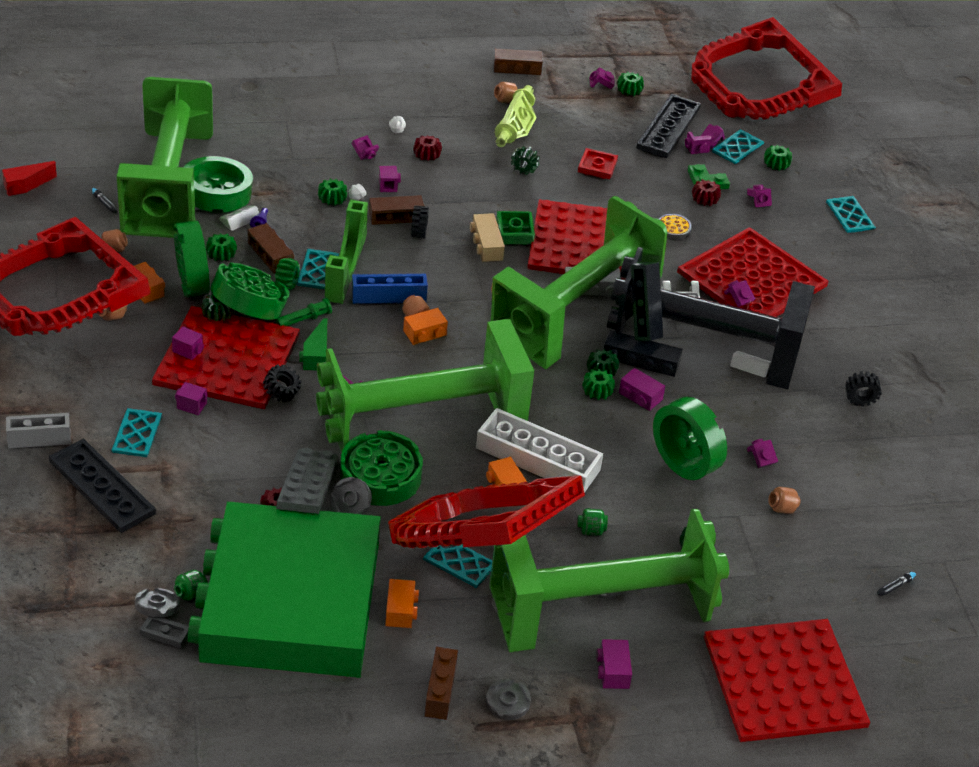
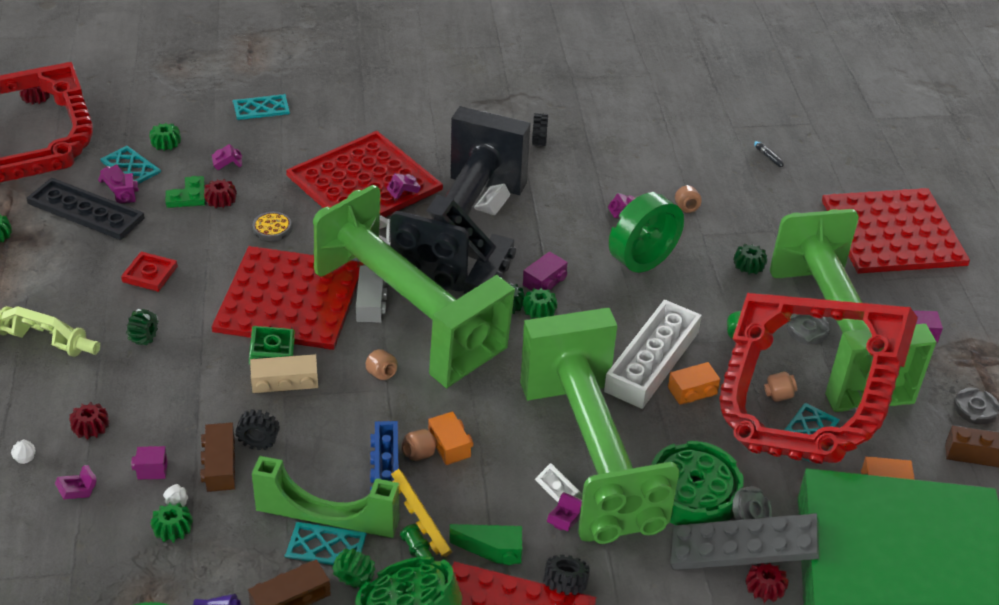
camera: 85 degrees left, 0 degrees up
none -> yellow plate [391,469,453,557]

